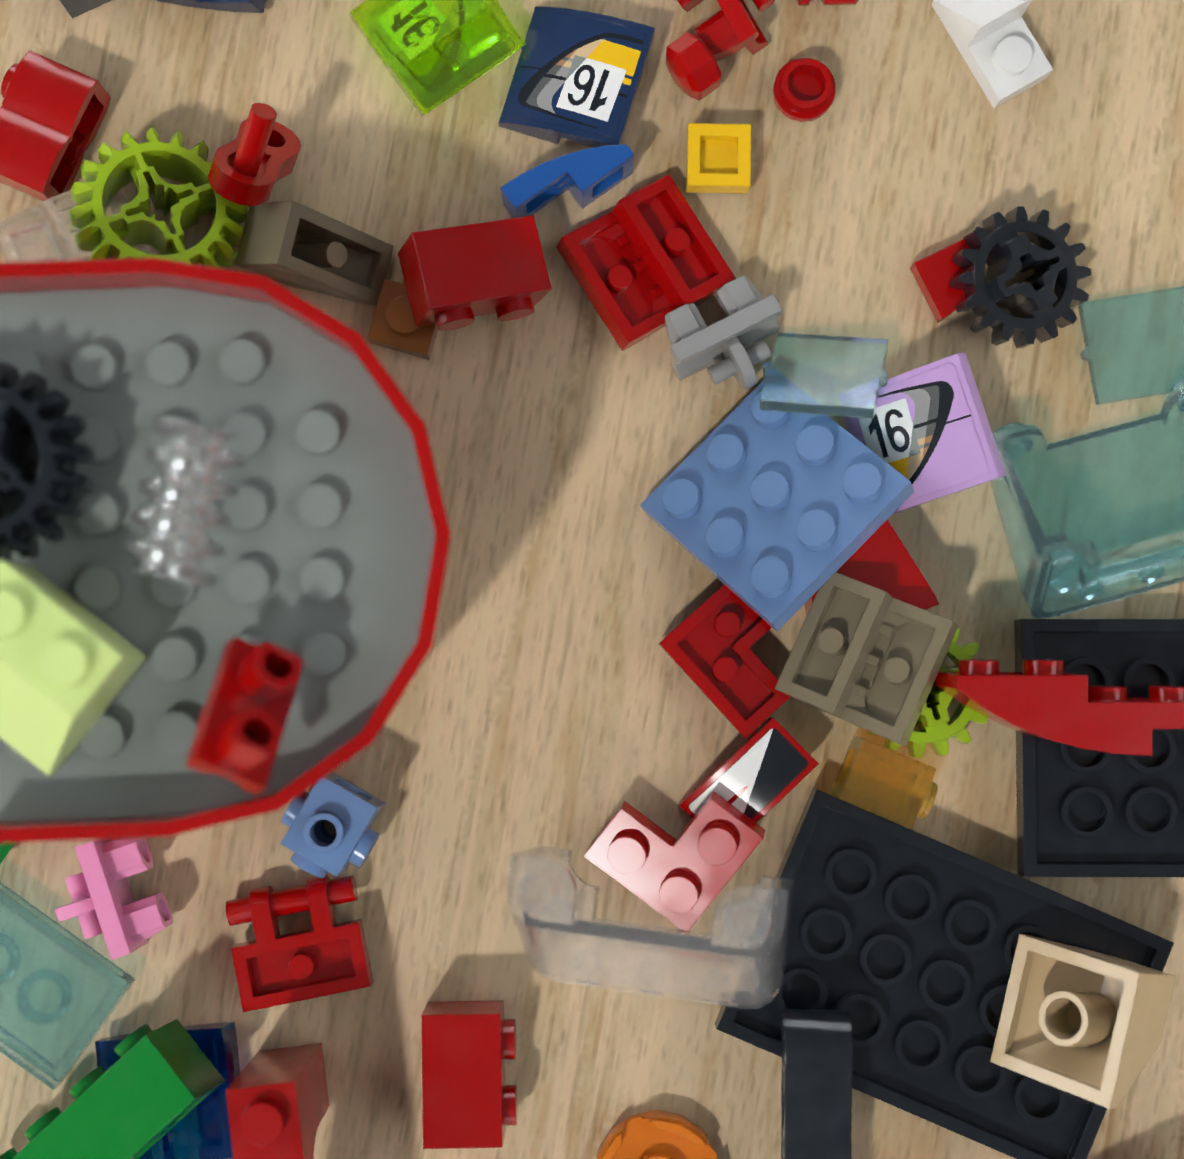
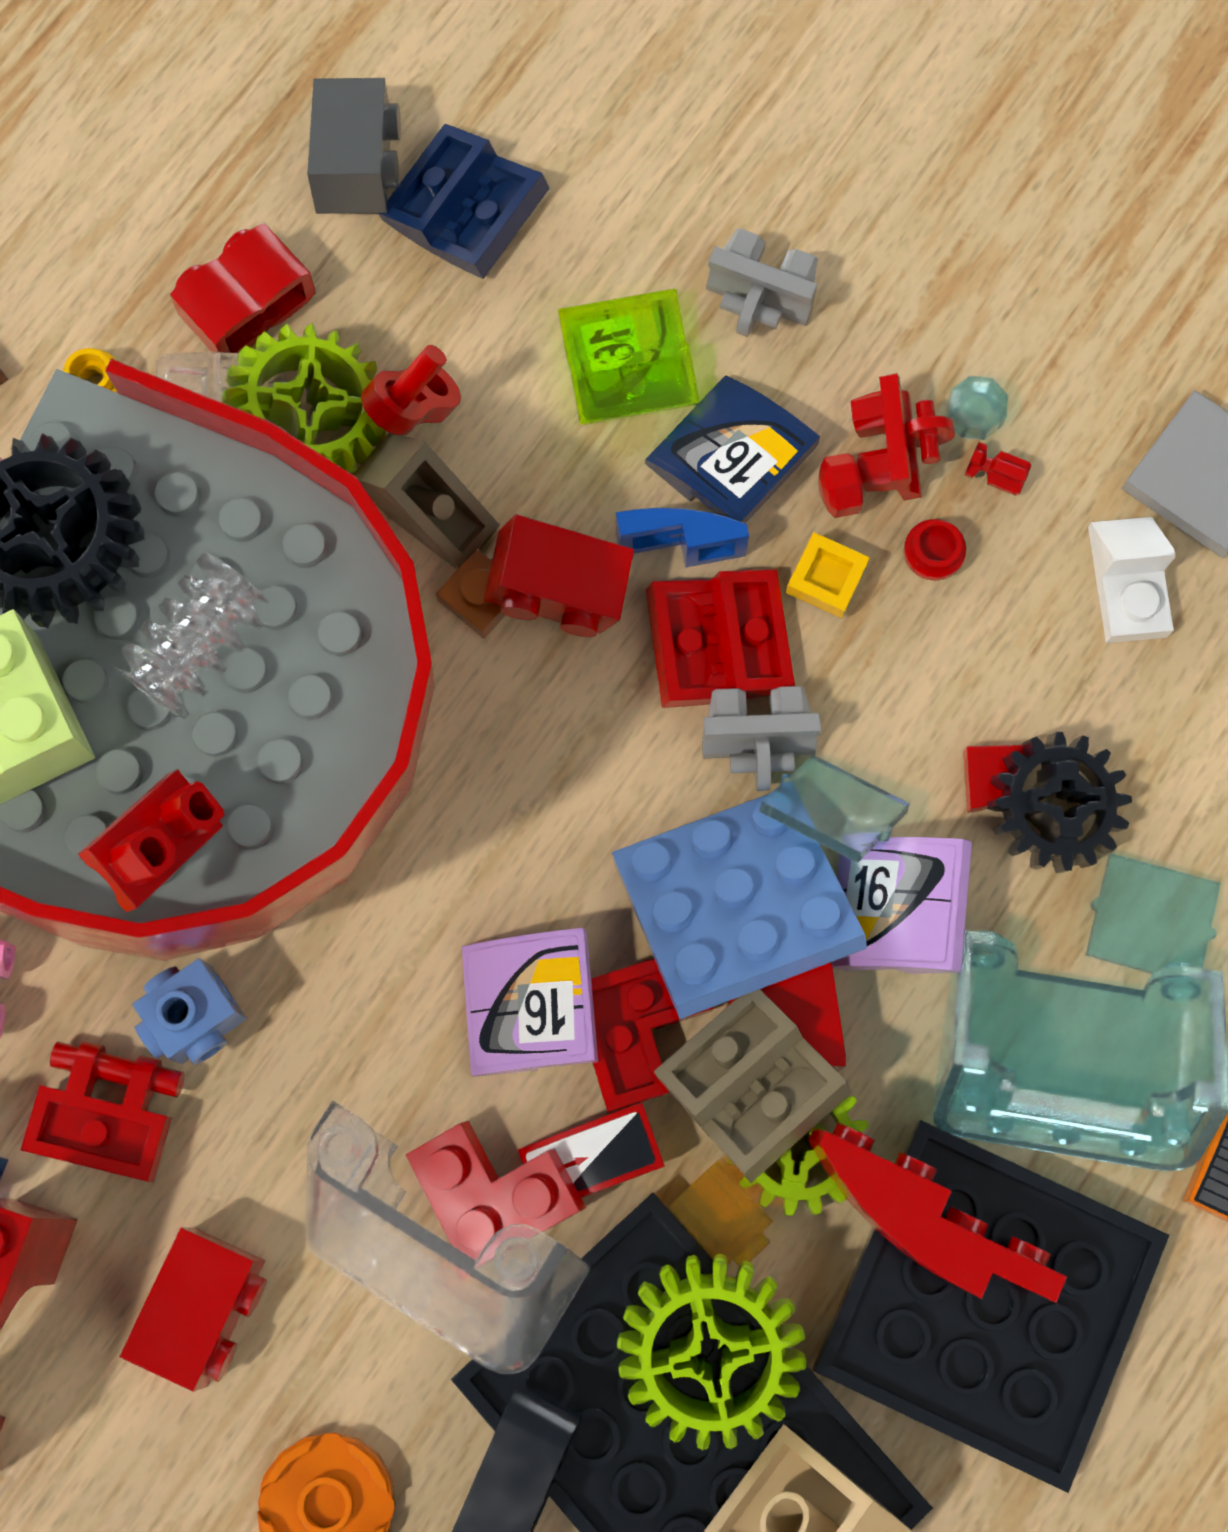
camera: 30 degrees right, 10 degrees down
none -> slope [462,928,598,1077]
none -> lime gear [617,1254,806,1451]

